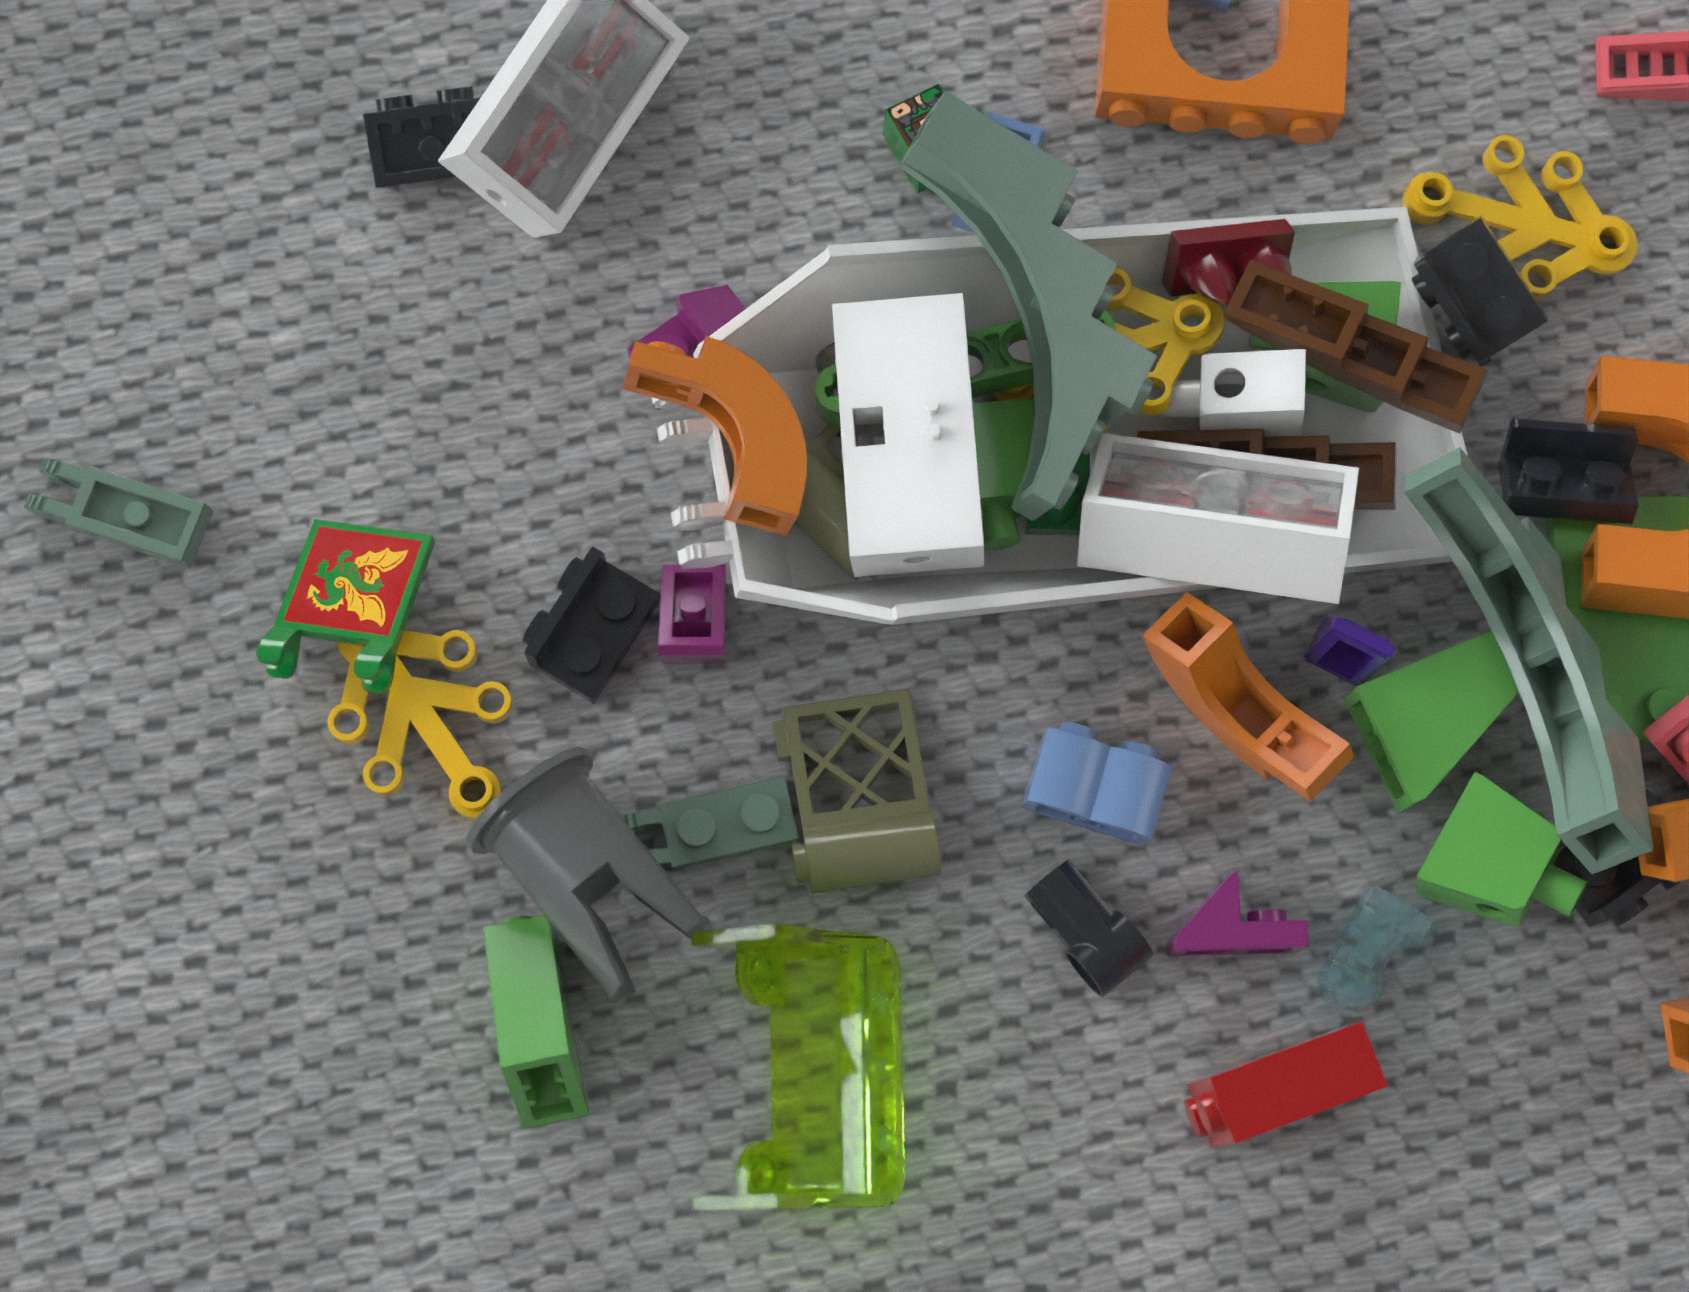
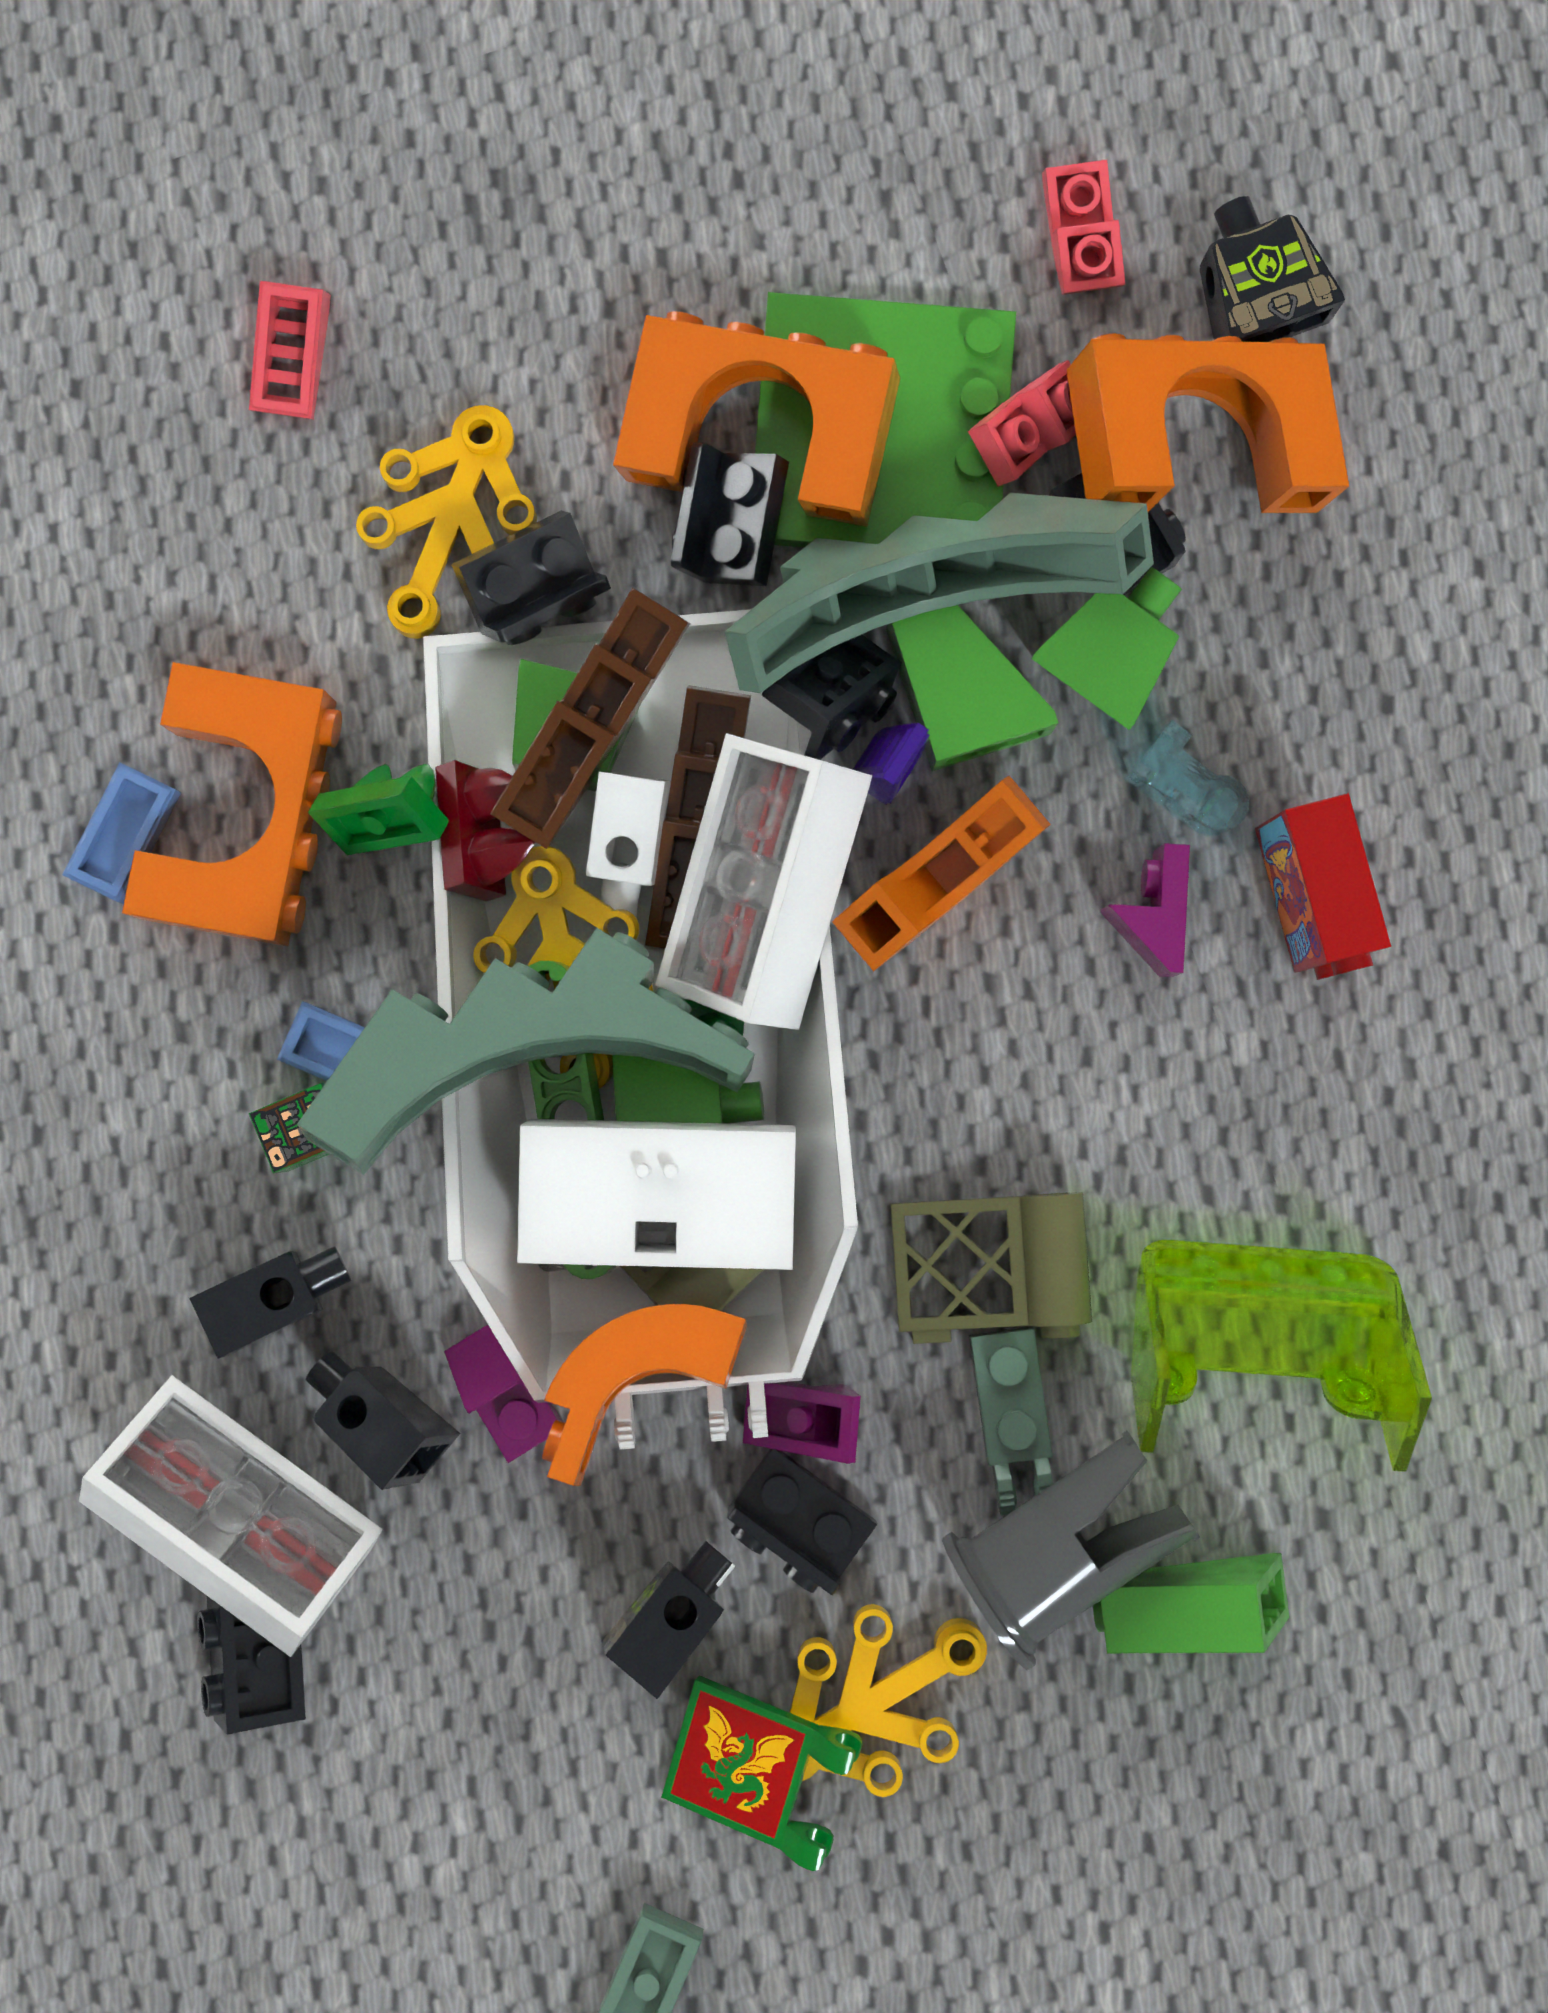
camera: 80 degrees left, 10 degrees up
medium blue brick [1021,722,1172,845] -> none
black piece [1024,859,1153,997] -> none
none -> black torso [189,1246,352,1359]
none -> black torso [306,1351,461,1490]
none -> green tile [308,764,449,856]
none -> black torso [601,1541,735,1699]
none -> black bracket [762,634,902,760]

